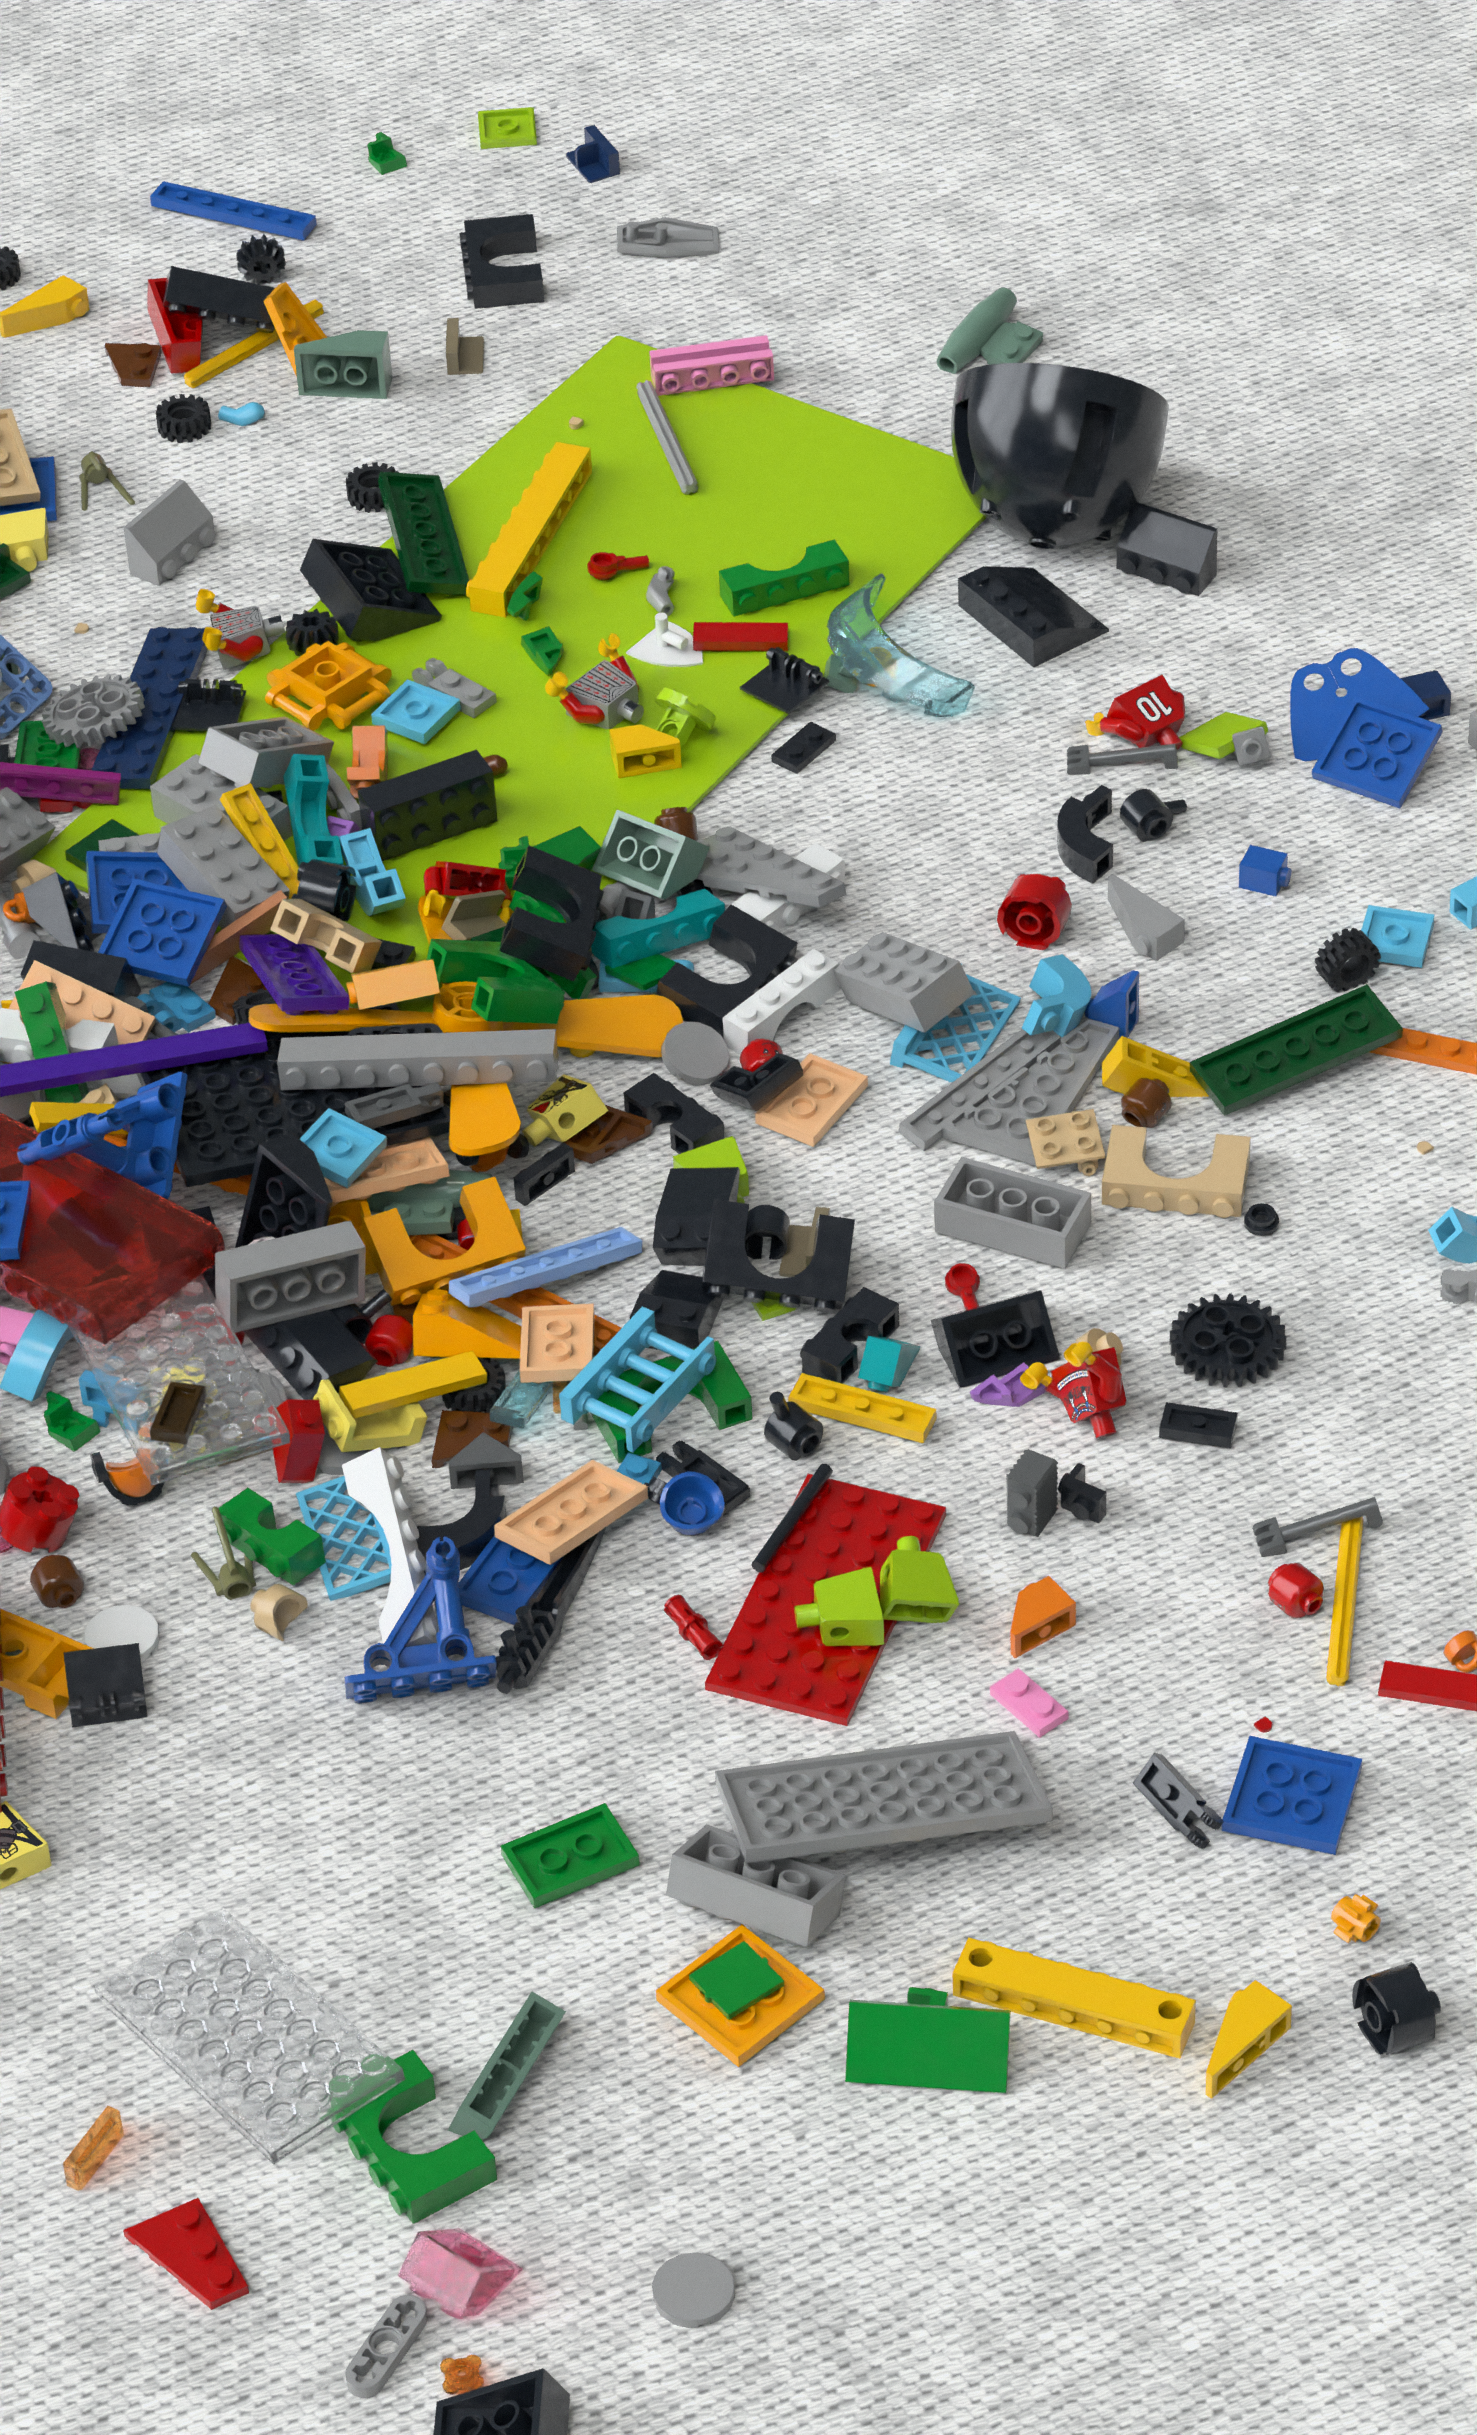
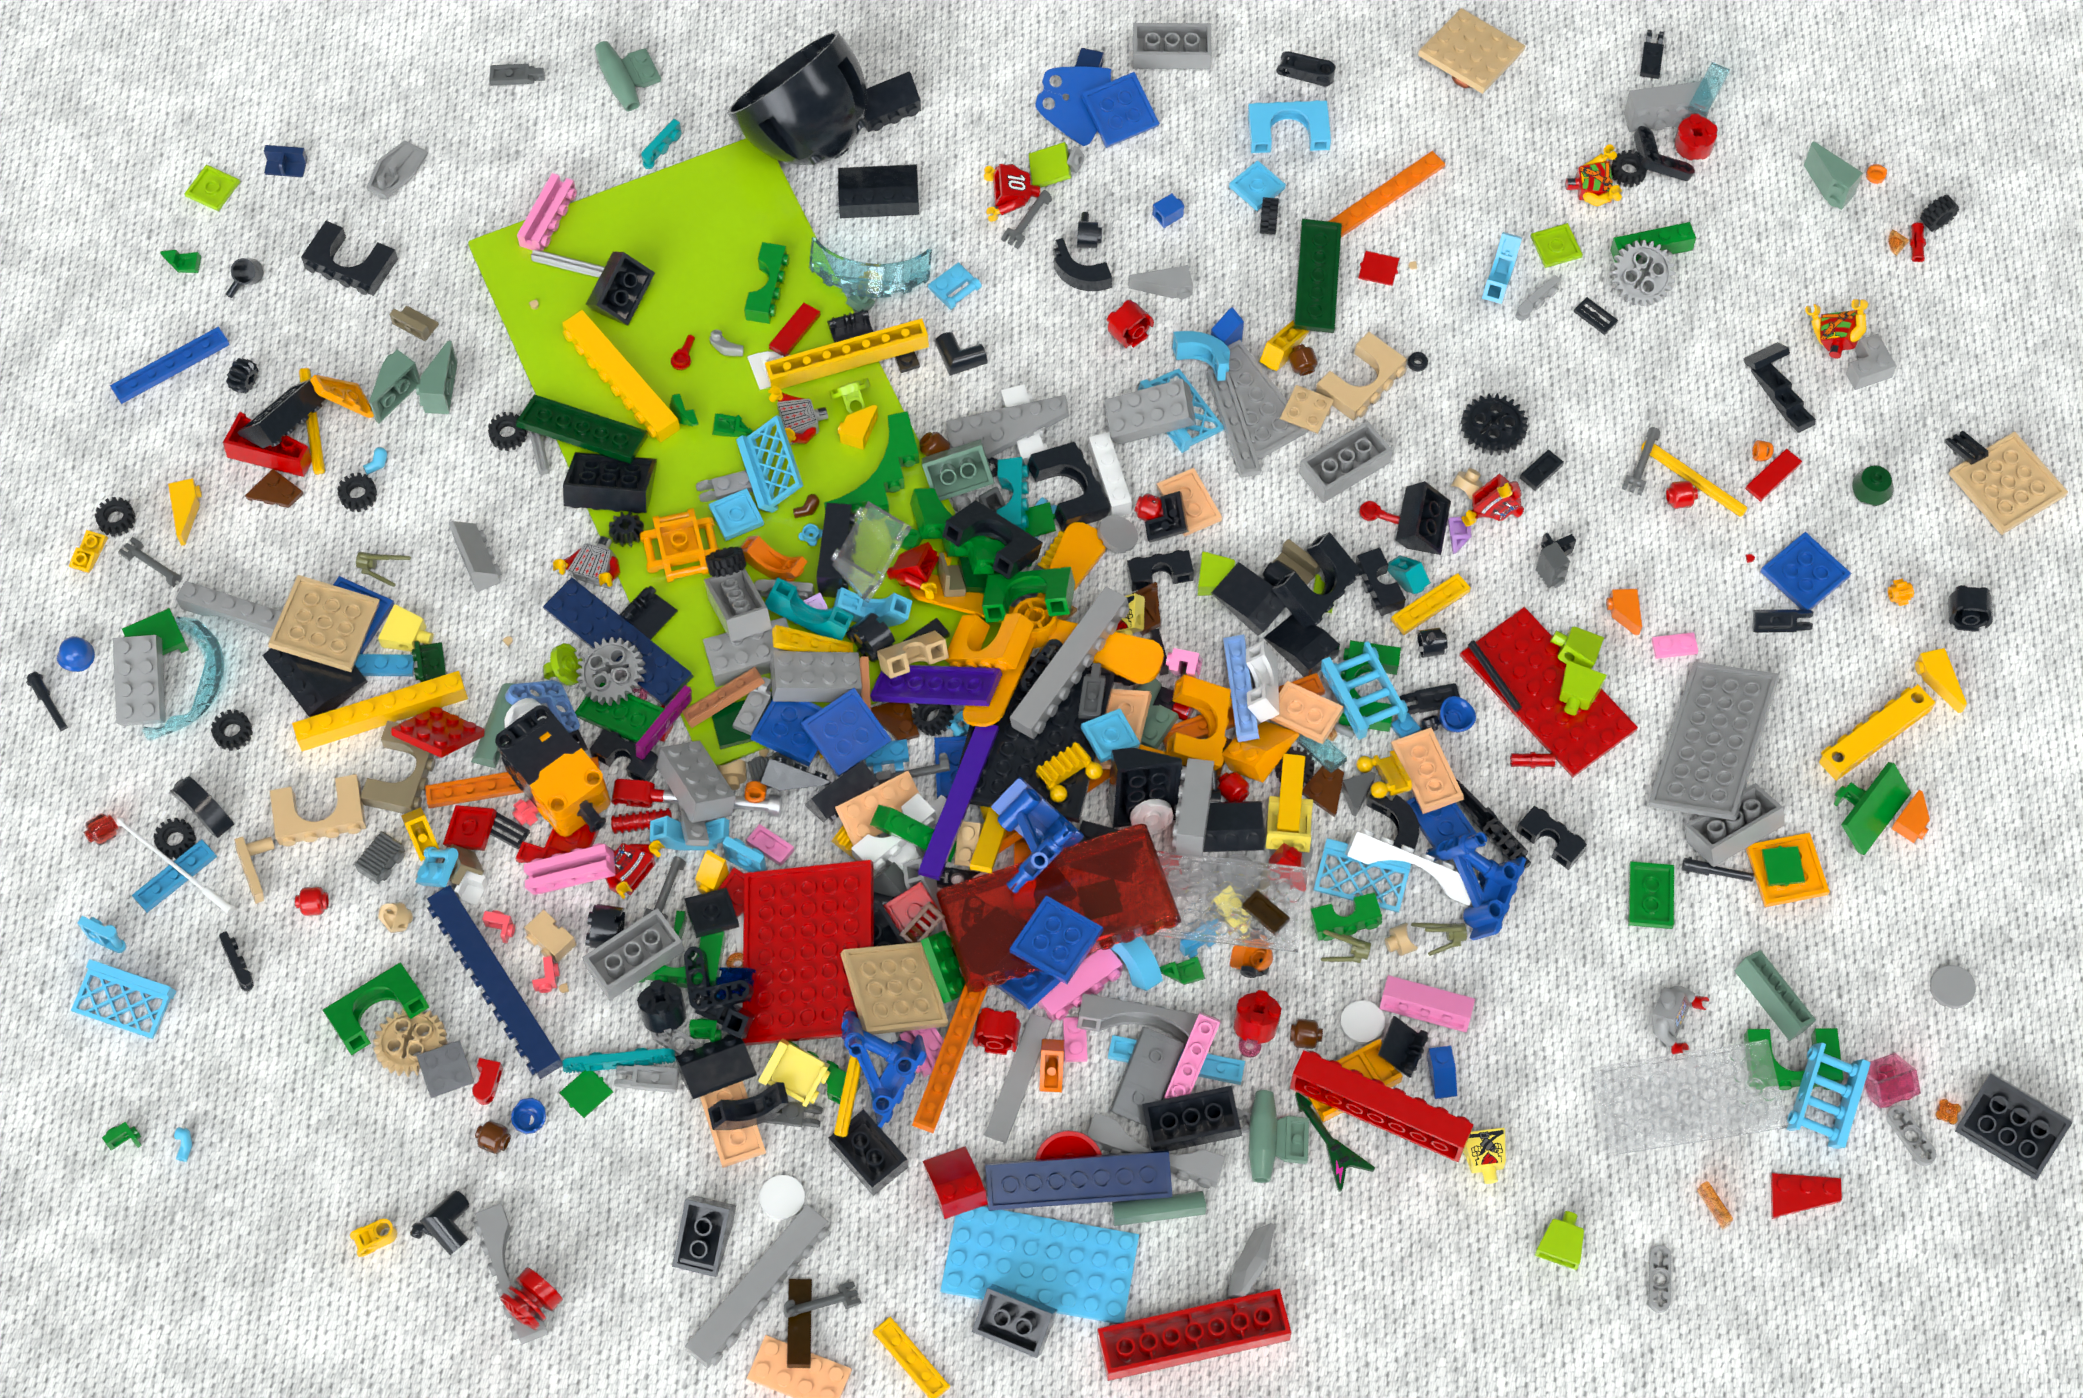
camera: 60 degrees left, 20 degrees up
none -> black piece [226,258,263,298]
none -> sand green slope [416,341,458,414]
none -> dark grey hinge [489,63,545,86]
none -> light grey axle [529,431,550,475]
none -> lime tile [543,643,583,686]
none -> black slope [585,252,655,326]
none -> teal plate [641,119,682,169]
none -> nougat tile [682,667,765,728]
none -> black tyre [705,547,747,577]
none -> medium azure fence [736,415,804,513]
none -> yellow brick [765,318,929,389]
none -> green arch [824,411,919,518]
none -> clear windscreen [831,501,912,603]
none -> medium azure plate [928,262,982,310]
none -> black brick [935,332,988,376]
none -> yellow gear [1035,742,1103,803]
none -> bright pink brick [1166,648,1203,679]
none -> white arch [1246,641,1280,723]
none -> yellow gear [1356,750,1412,799]
none -> red piece [1358,250,1400,286]
none -> bright pink brick [1379,975,1475,1032]
none -> olive plant [1411,922,1467,956]
none -> blue slope [1427,1045,1458,1099]
none -> black arch [1516,805,1587,870]
none -> light grey torso [1653,985,1709,1057]
none -> black pin [1682,856,1754,882]
none -> medium azure fence [1787,1043,1871,1149]
none -> orange slope [1892,790,1930,843]

